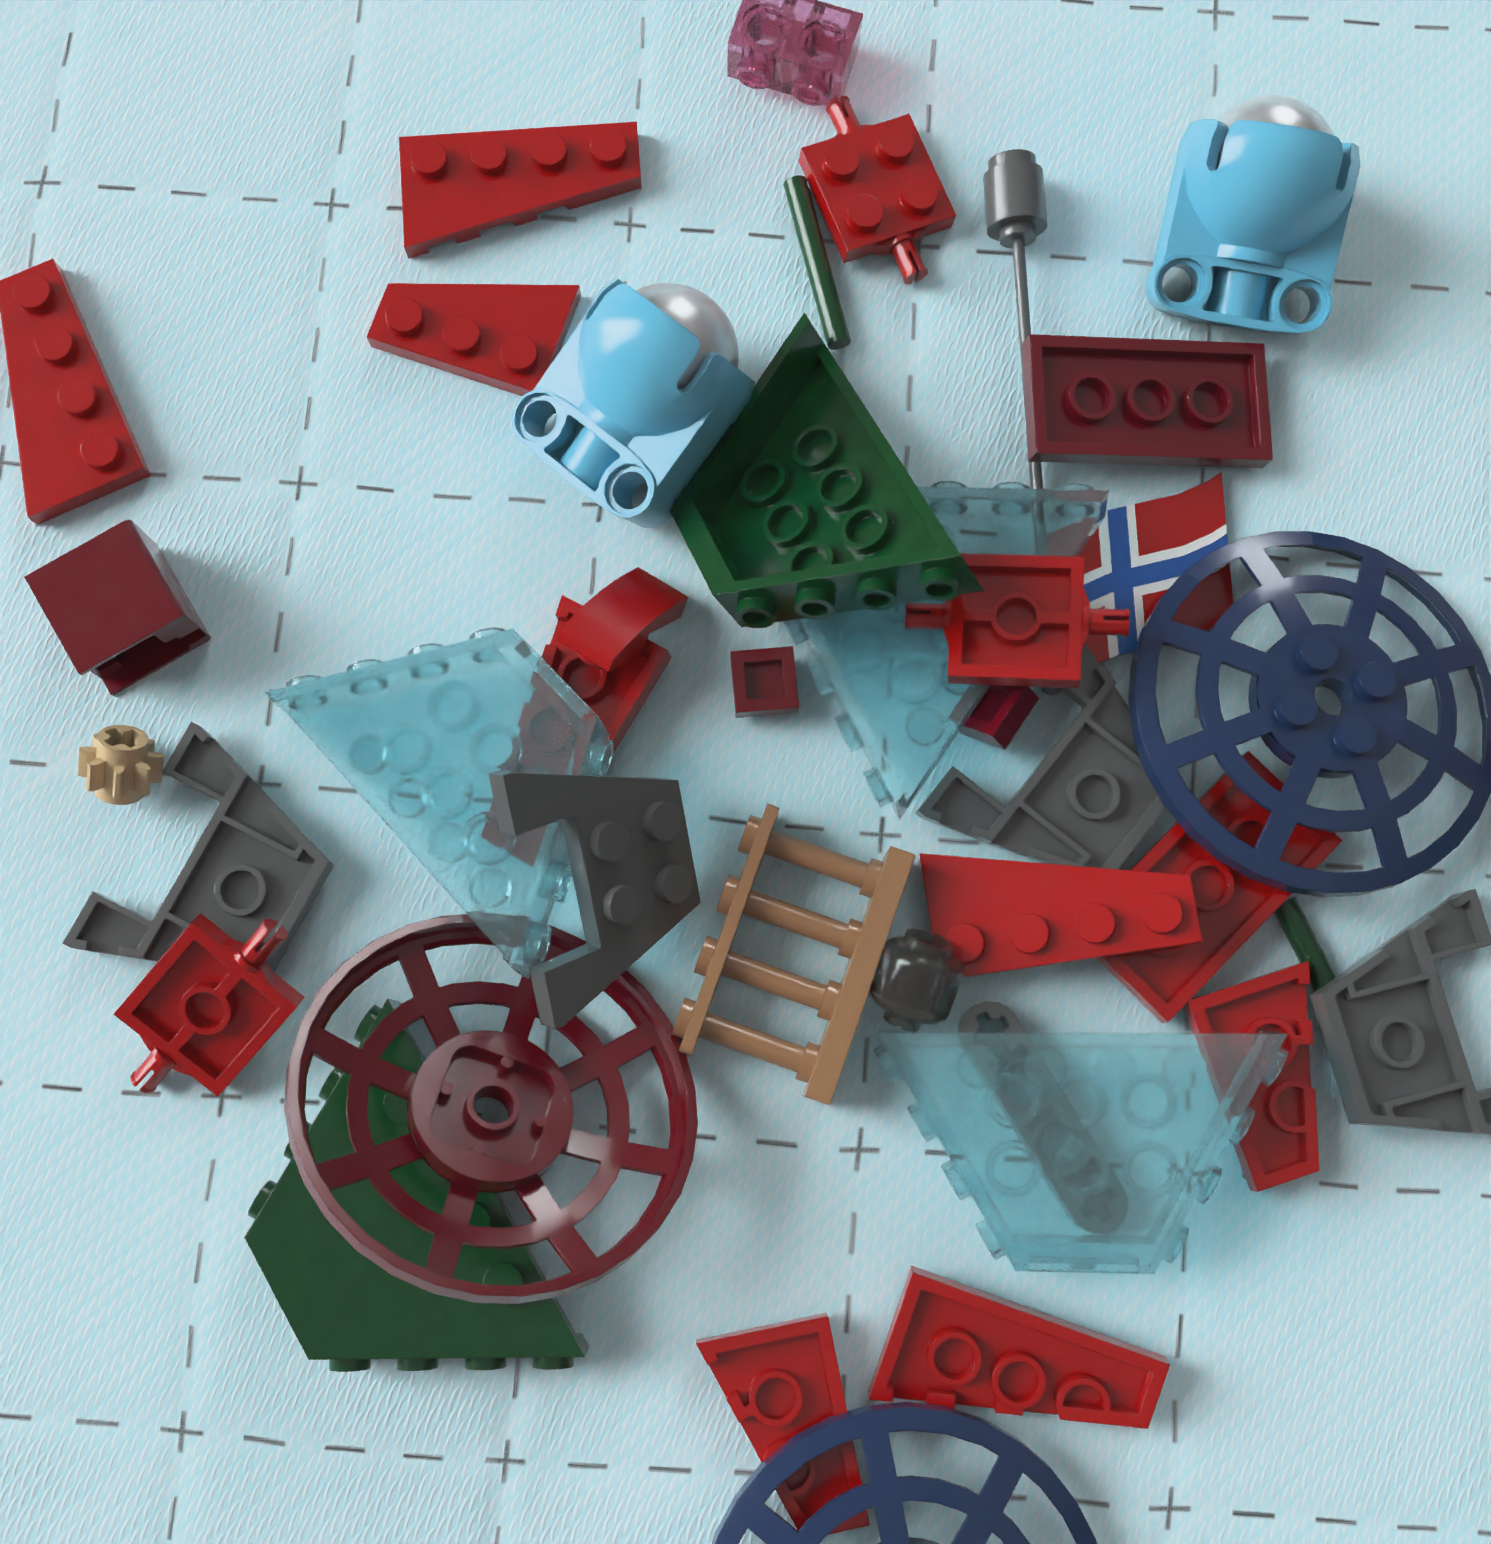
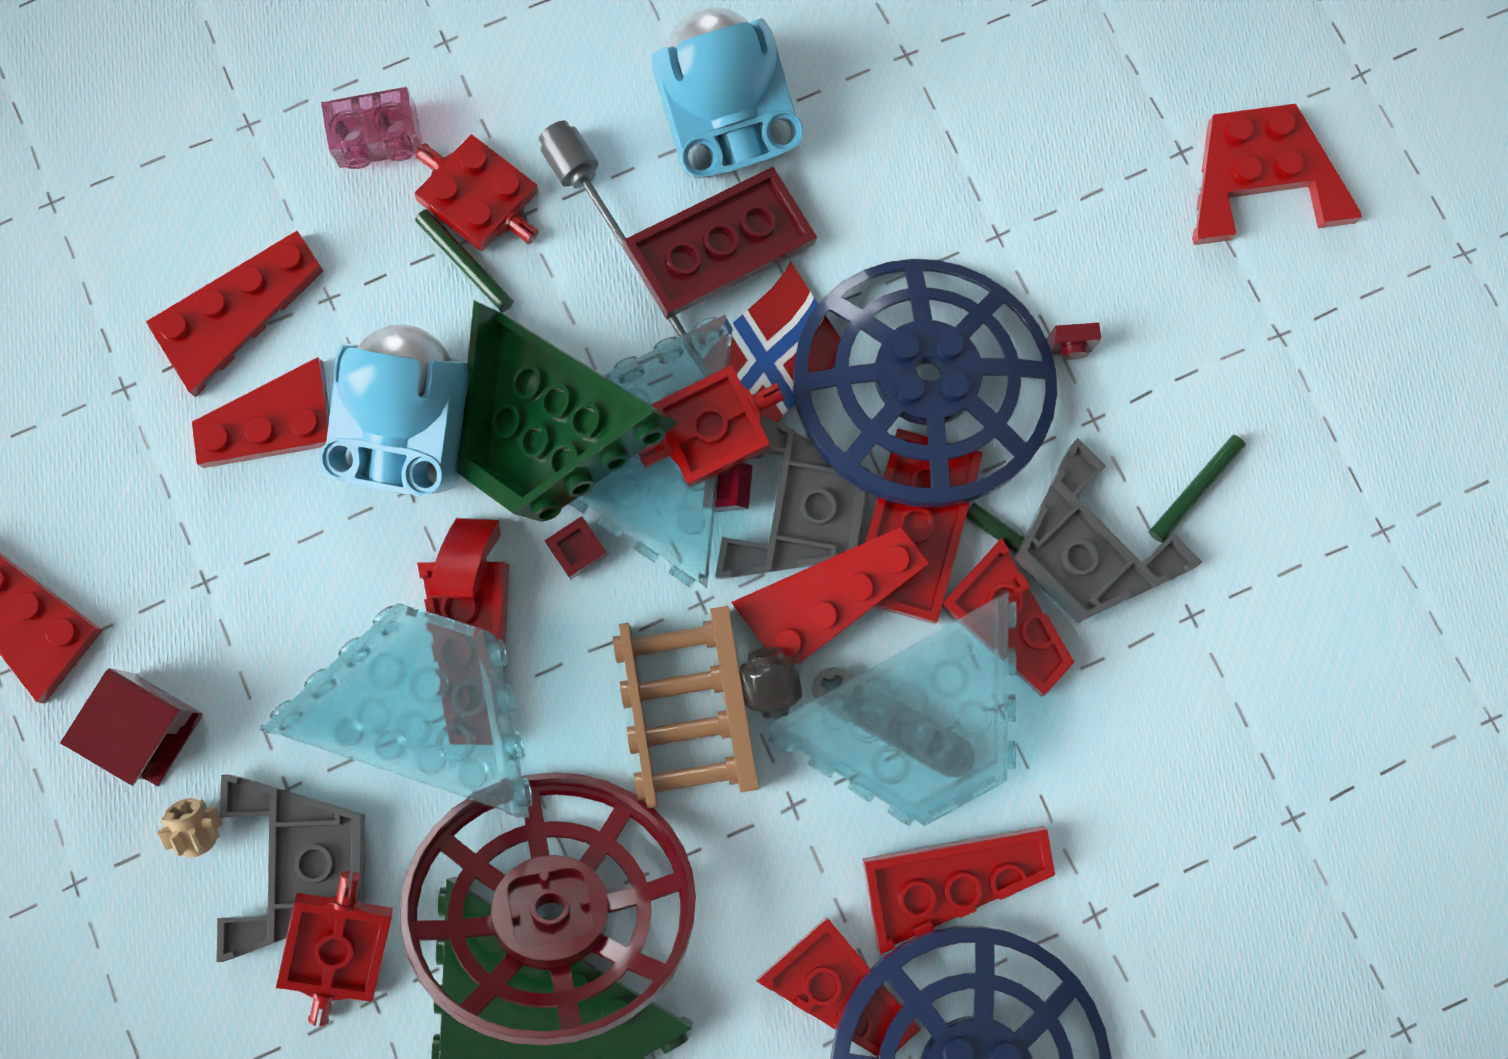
camera: 30 degrees left, 0 degrees up
dark grey wing [488,771,701,1029] -> none

